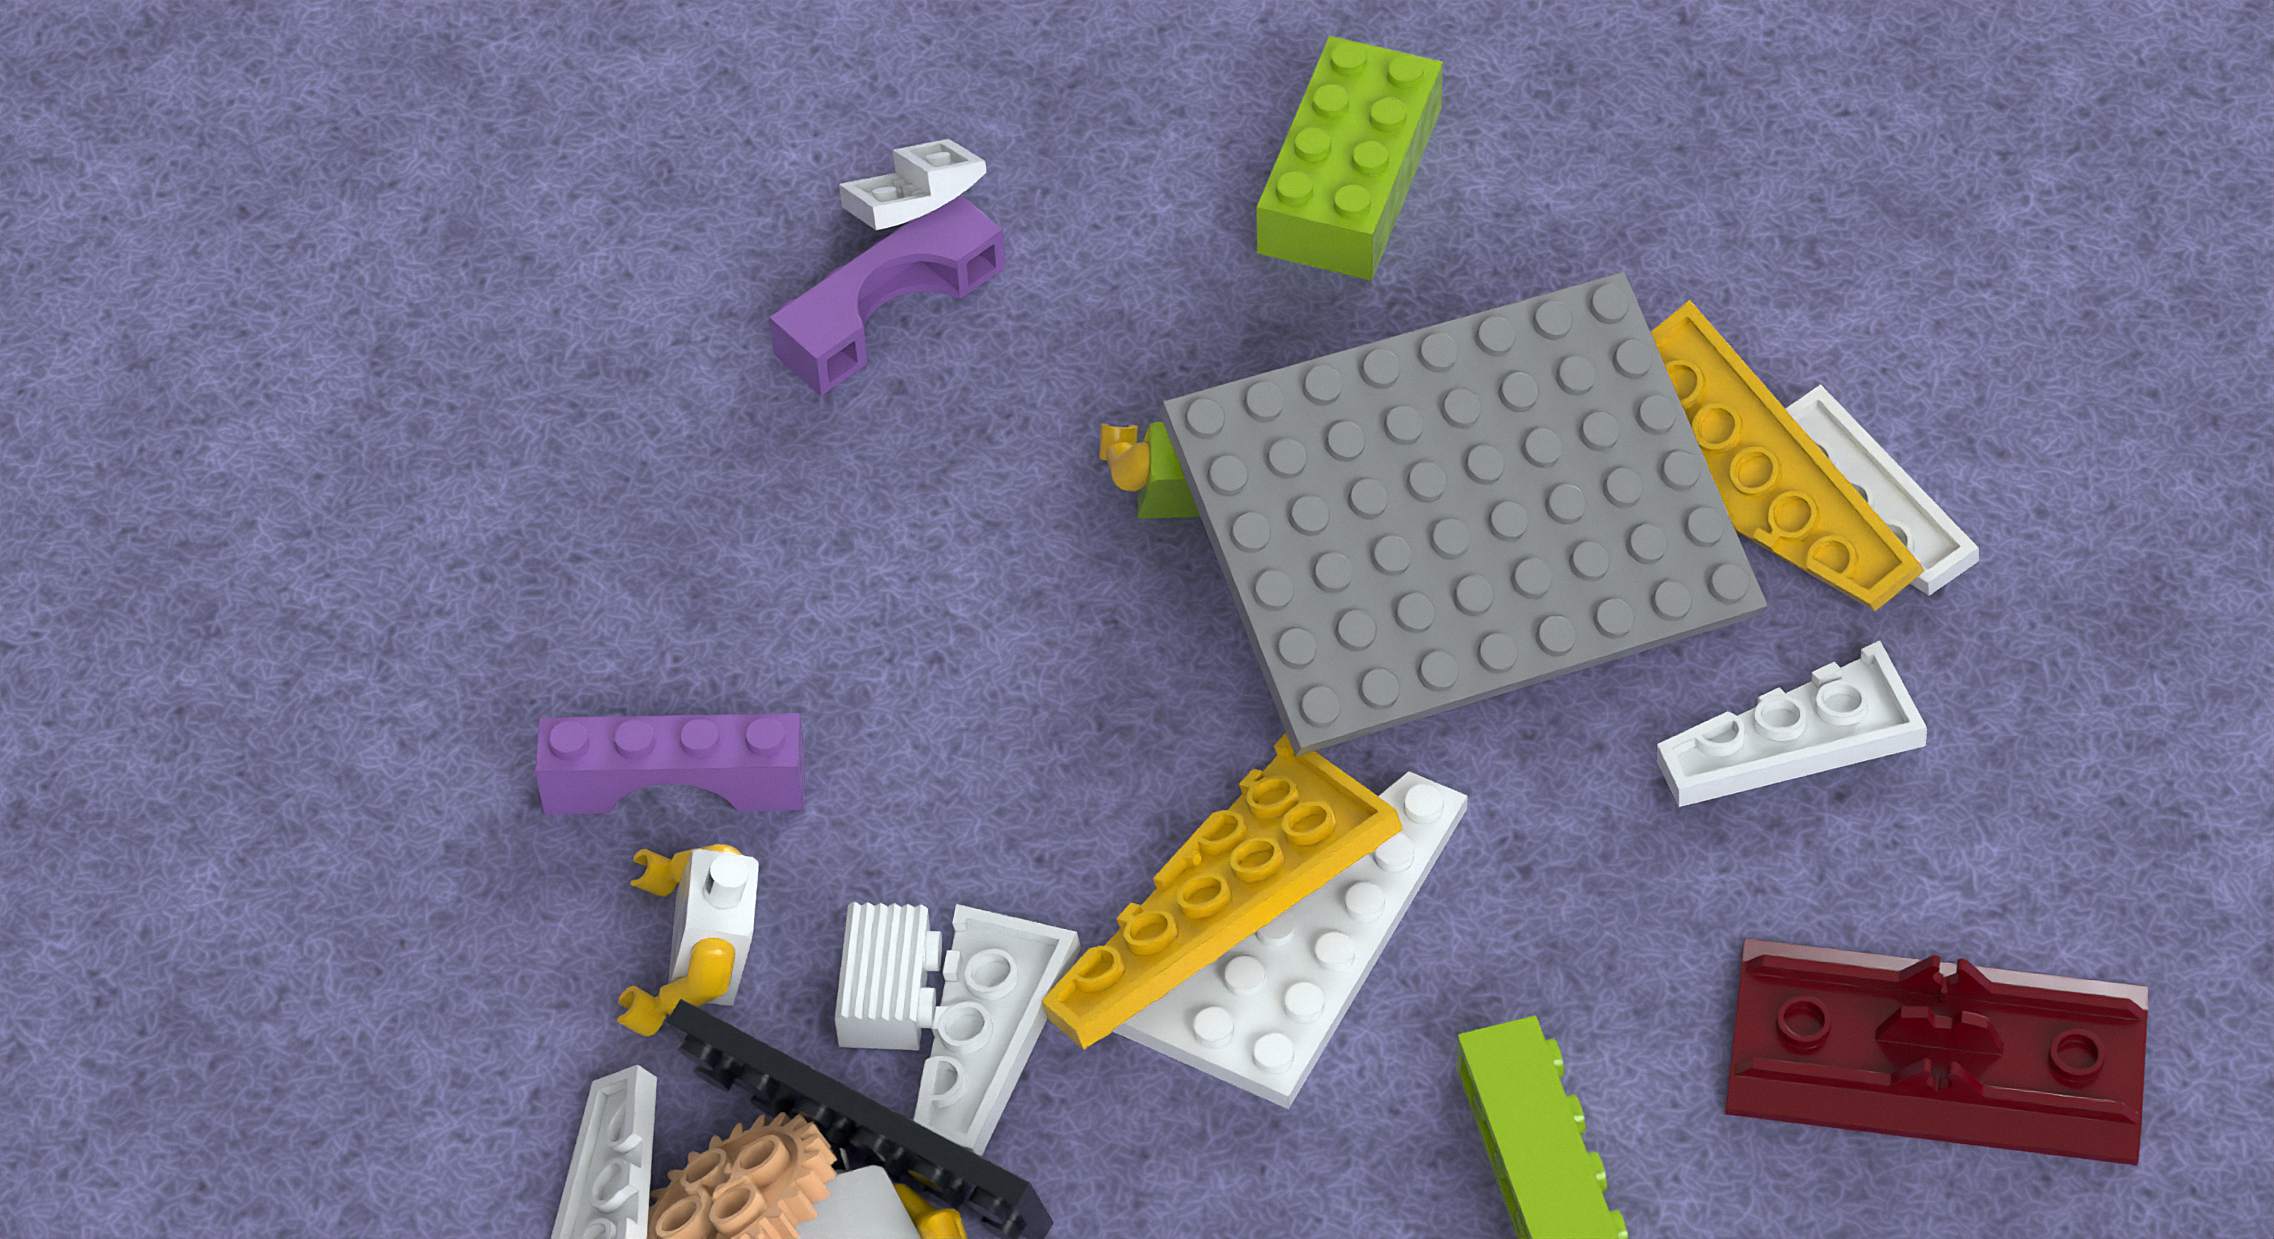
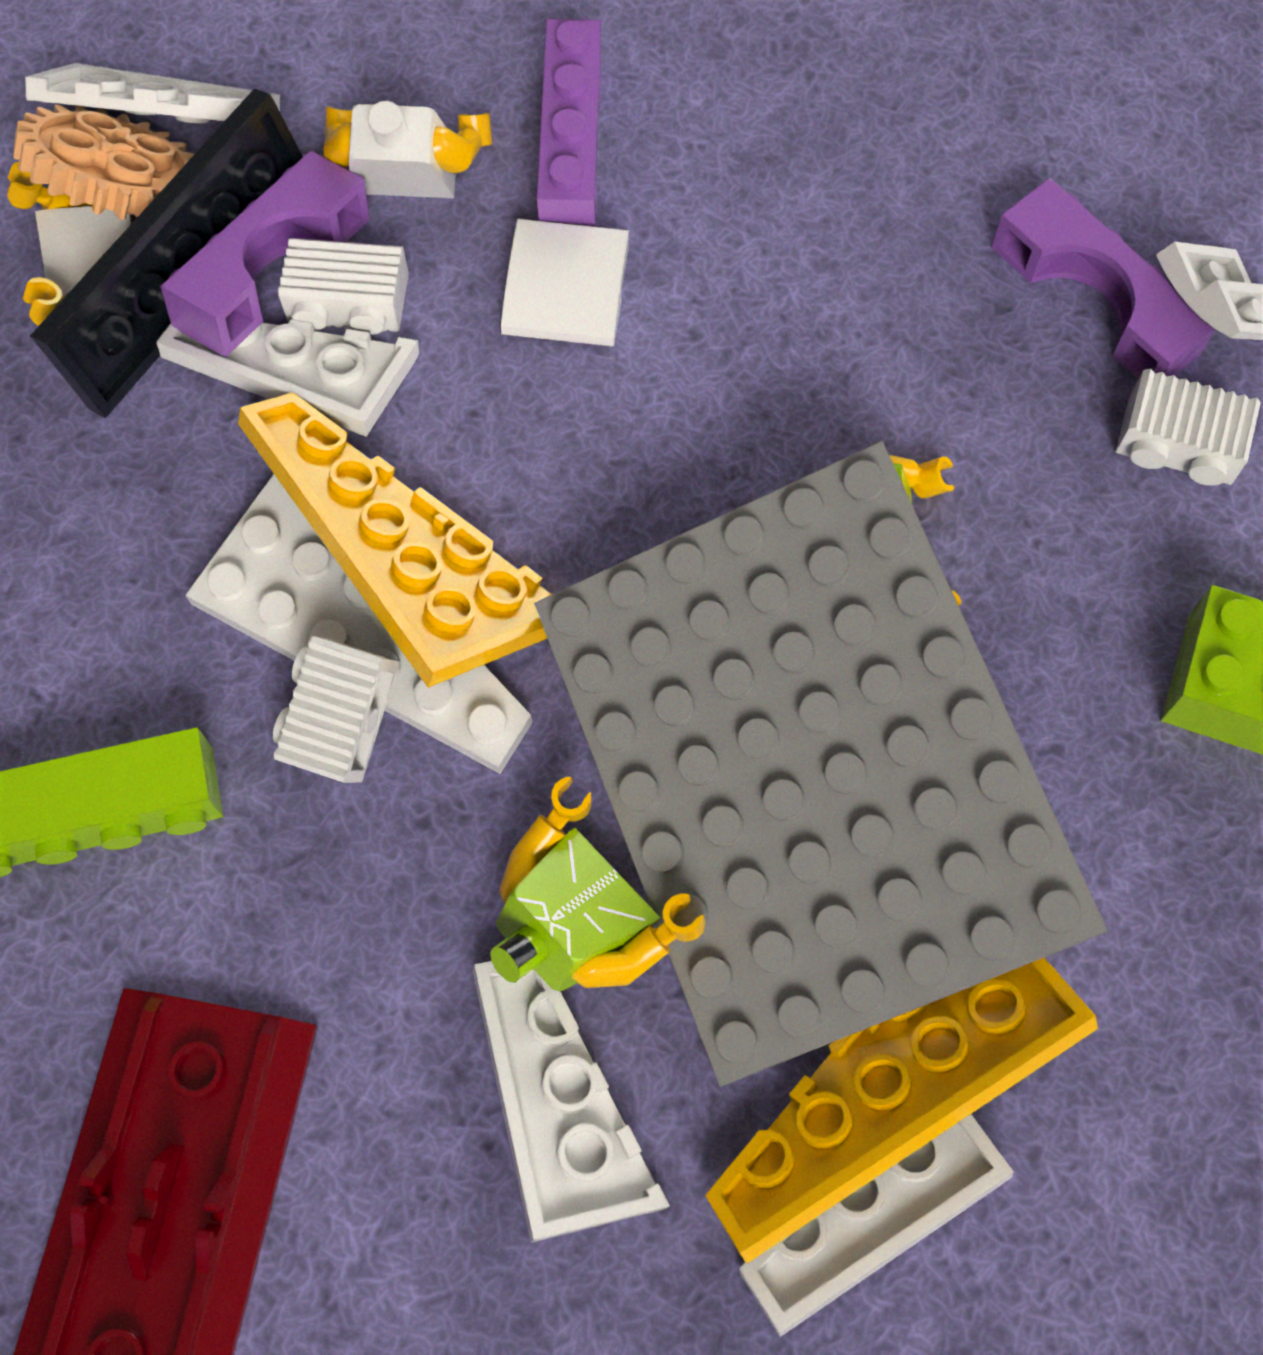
camera: 90 degrees right, 15 degrees up
none -> medium lavender arch [160,151,370,358]
none -> white brick [273,636,400,783]
none -> torso [490,777,706,991]
none -> white slope [501,219,629,346]
none -> white brick [1115,369,1261,485]

